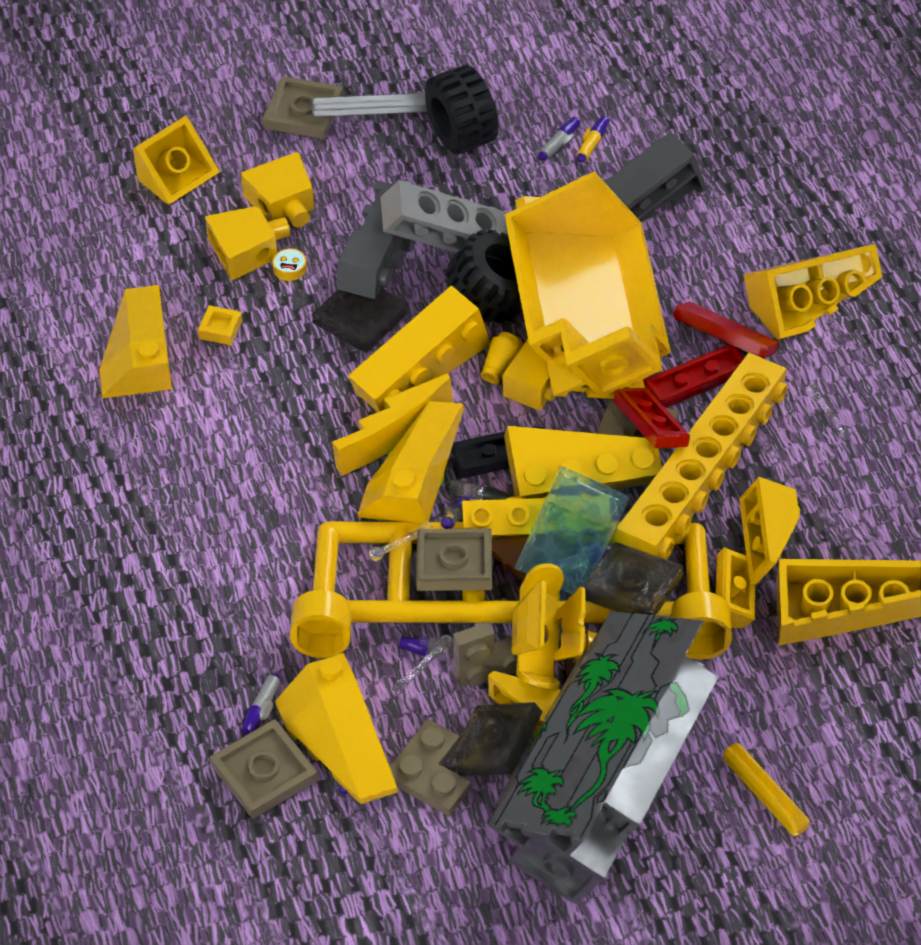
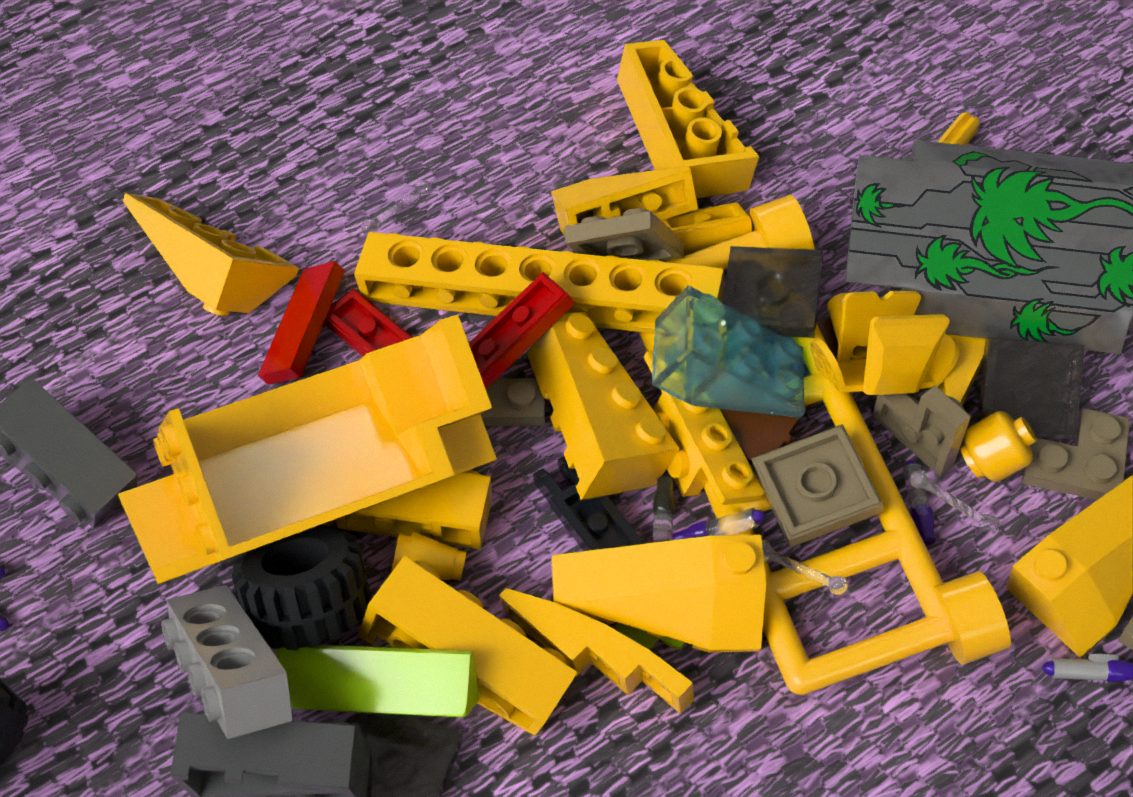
camera: 110 degrees left, 5 degrees up
none -> lime slope [275,645,479,717]
none -> dark tan plate [565,209,684,262]
none -> yellow head [960,411,1037,482]

